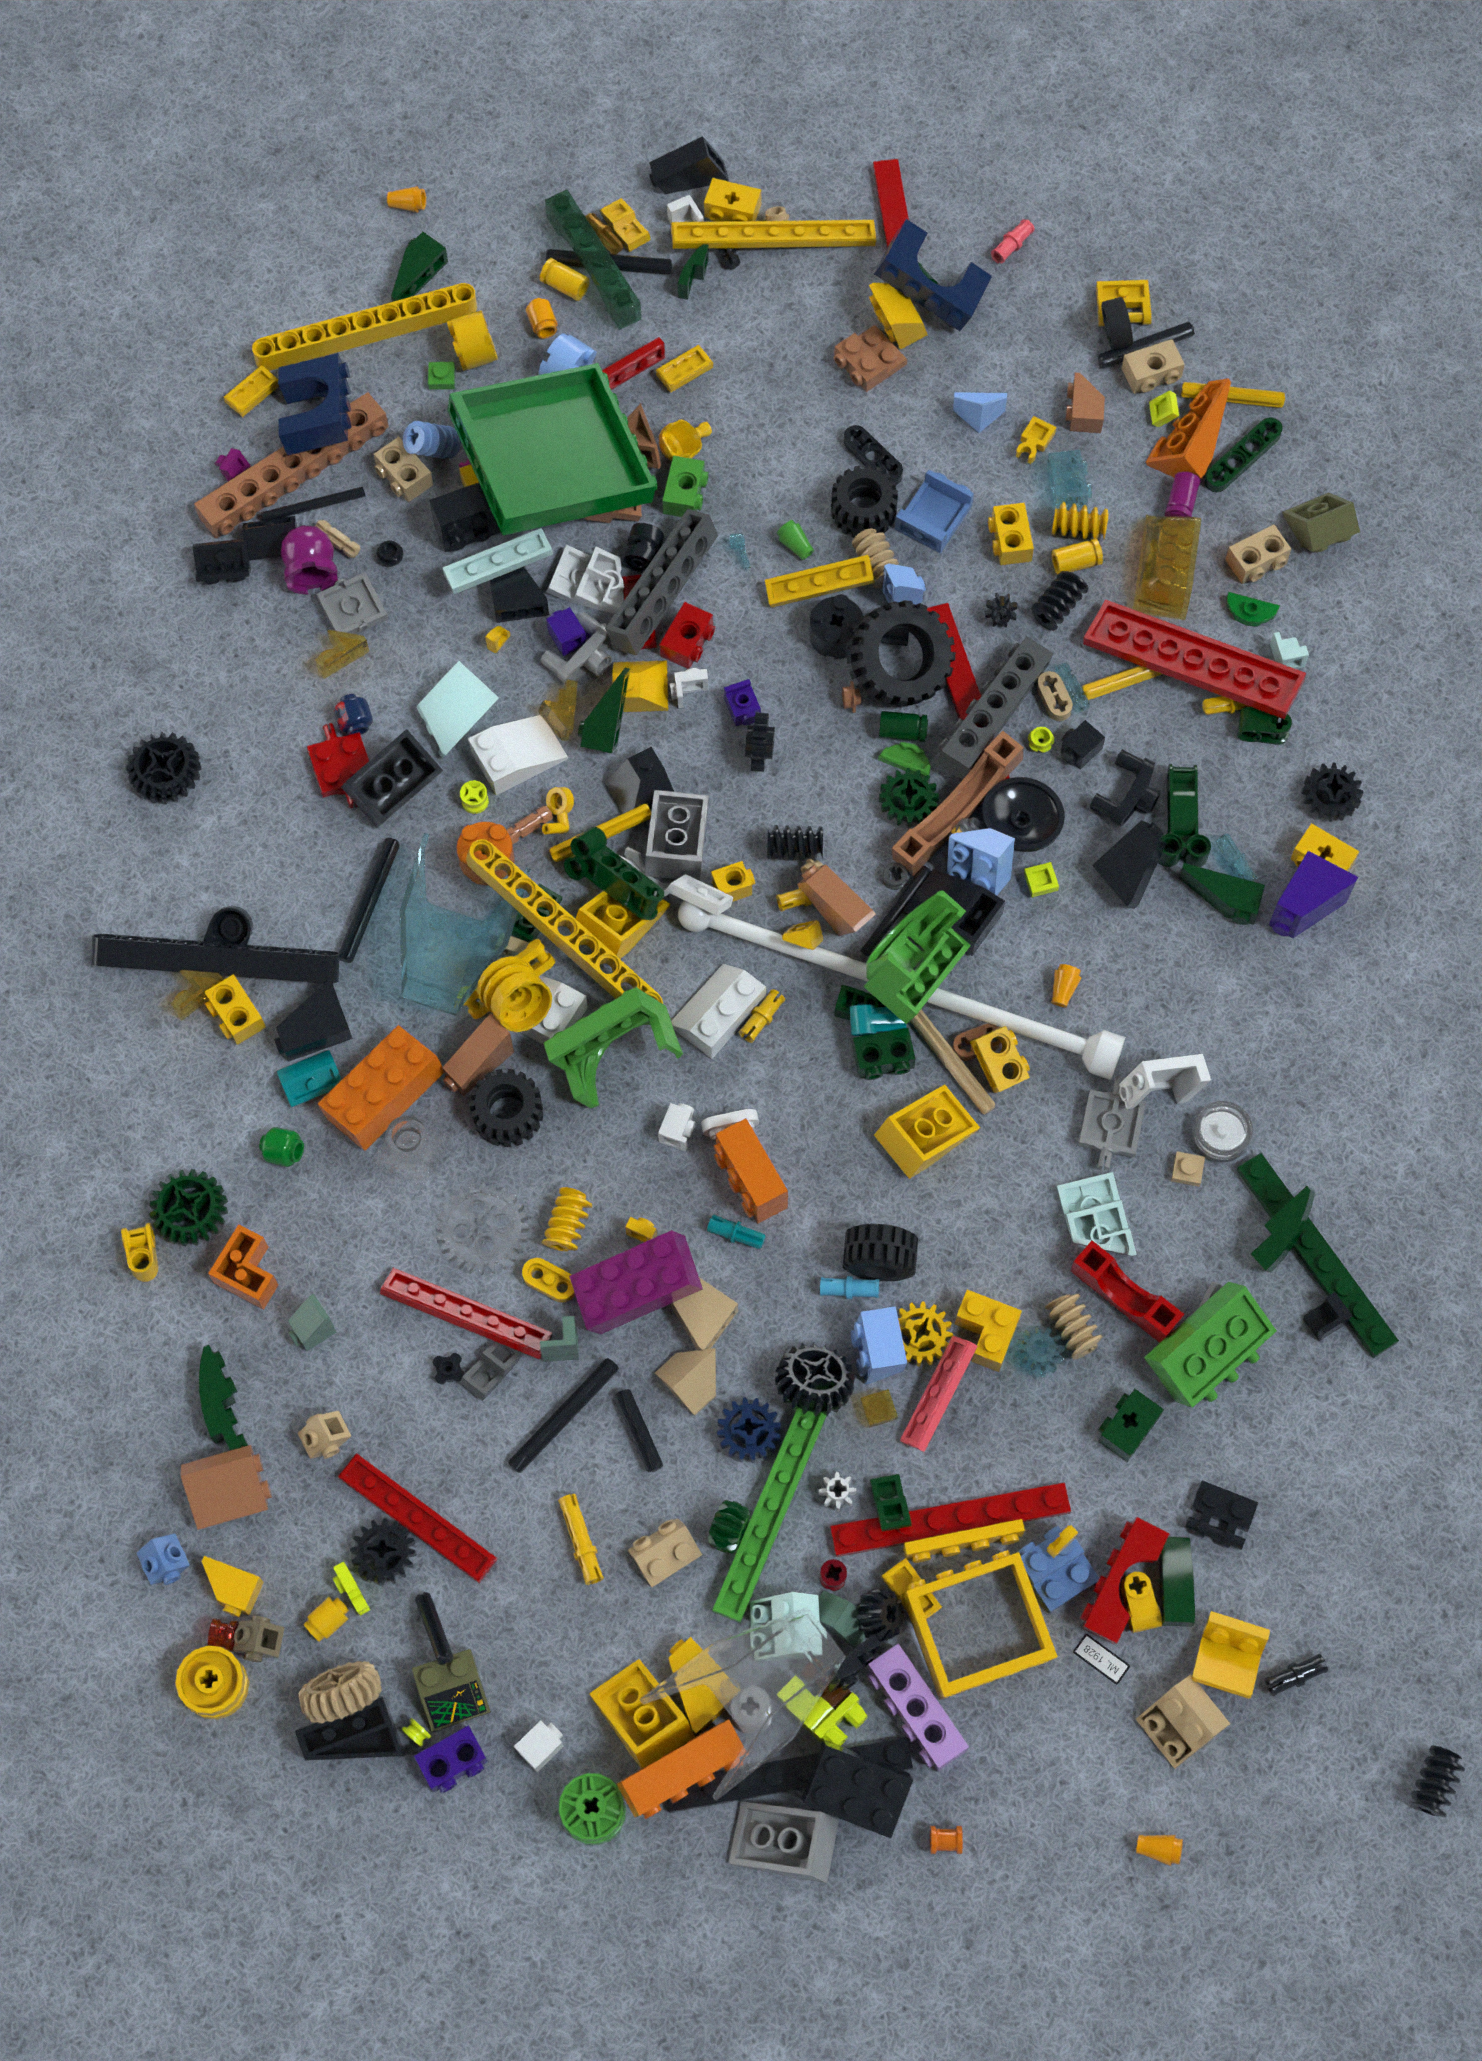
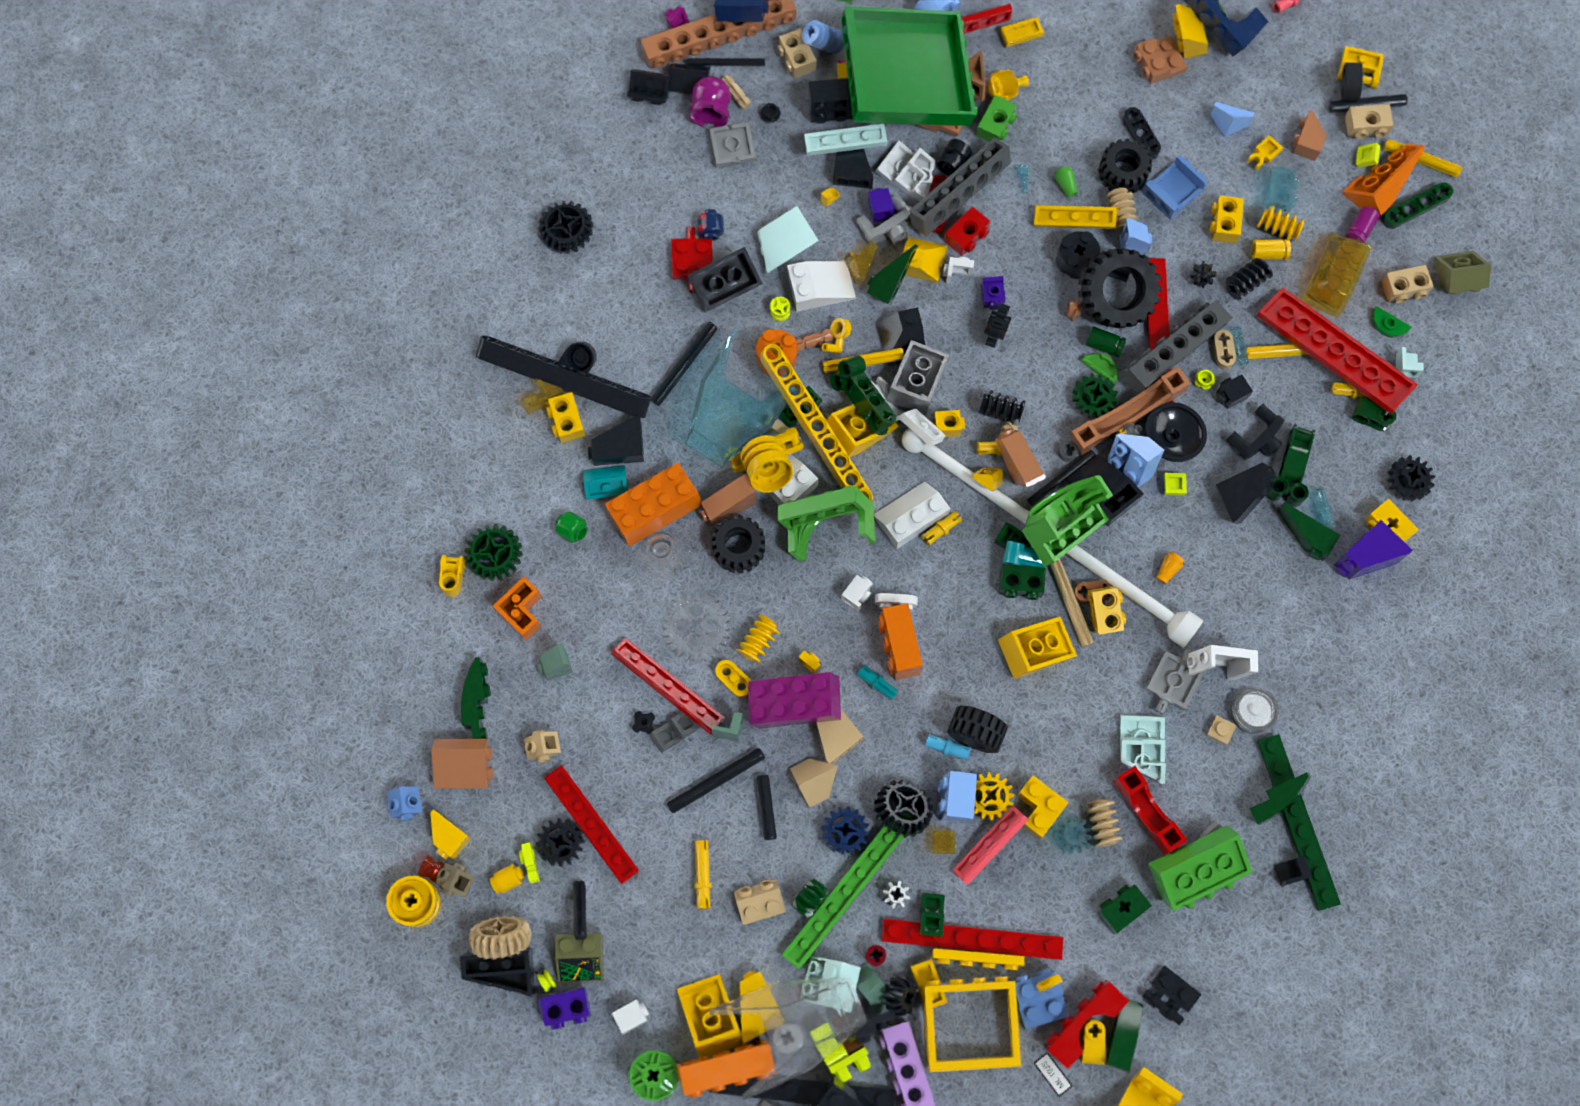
camera: 15 degrees right, 5 degrees up
clear yellow slope [315,630,370,679] -> none

